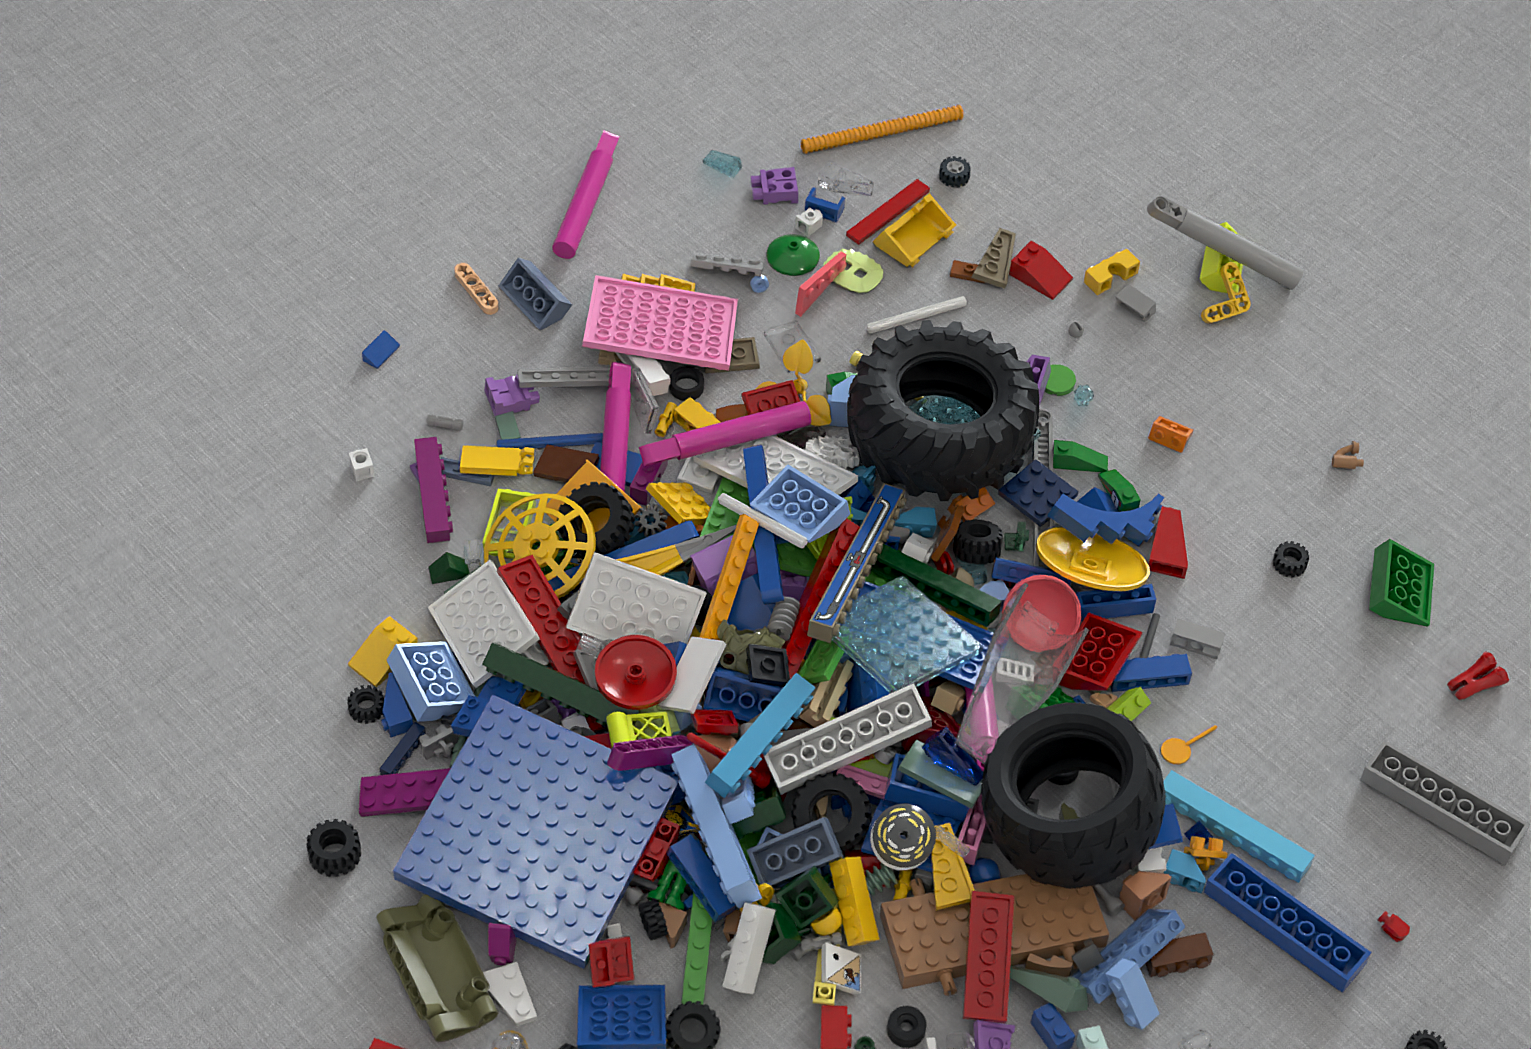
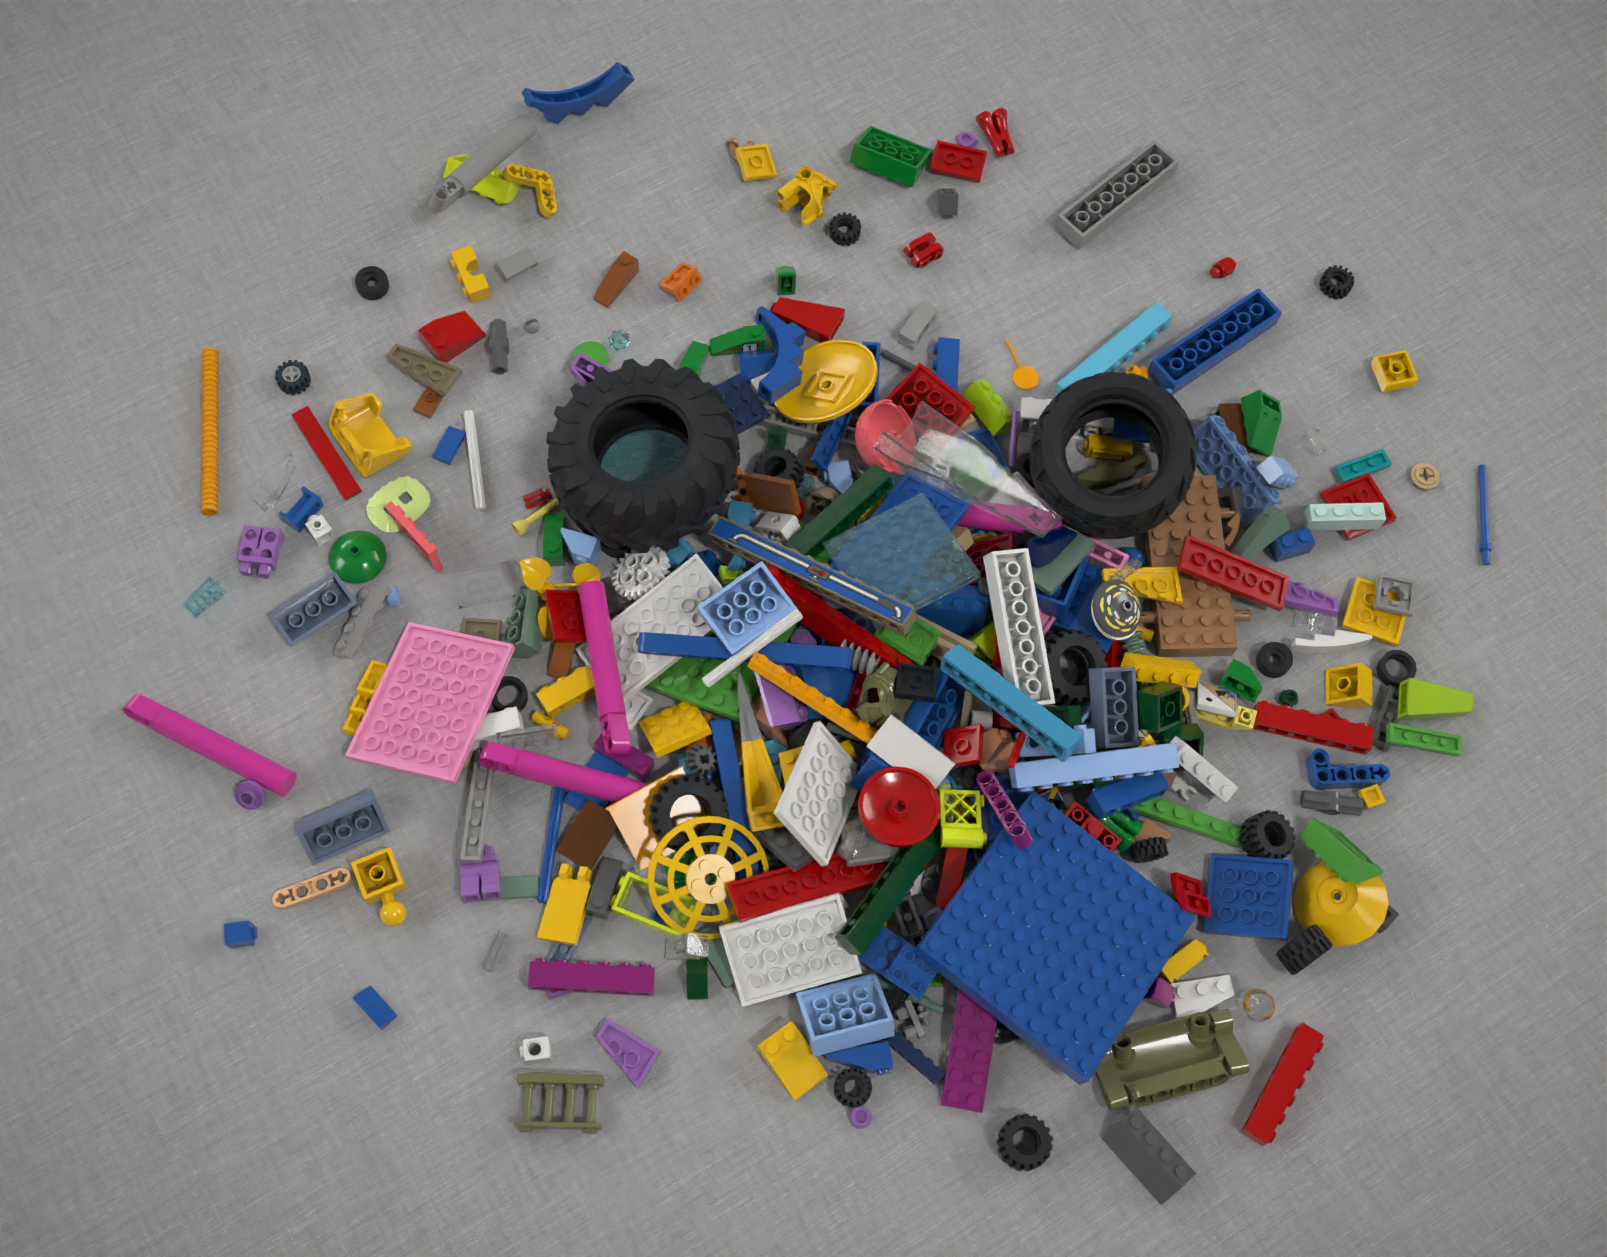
camera: 80 degrees left, 15 degrees up
none -> blue brick [224,920,258,948]
none -> medium lavender plate [234,780,266,810]
none -> sand blue slope [269,572,358,647]
none -> yellow brick [351,847,408,927]
none -> black tyre [355,266,389,300]
none -> blue tile [432,426,466,465]
none -> dark grey piece [489,319,509,374]
none -> sand green wedge [500,583,543,659]
none -> olive fence [514,1073,604,1134]
none -> blue arch [521,62,635,124]
none -> dark grey slope [585,857,623,920]
none -> dark orange slope [593,251,639,308]
none -> medium lavender wing [596,1019,661,1089]
none -> blue piece [651,904,672,924]
none -> yellow tile [735,144,778,181]
none -> yellow helmet [776,166,838,227]
none -> green slope [776,266,796,295]
none -> medium lavender tile [850,1106,871,1129]
none -> red brick [903,232,944,268]
none -> red plate [930,140,988,183]
none -> dark grey slope [938,188,958,218]
none -> medium lavender tile [957,132,978,148]
none -> dark grey slope [1101,1107,1196,1205]
none -> yellow window [1158,938,1209,984]
none -> green slope [1219,658,1263,703]
none -> green slope [1241,390,1282,457]

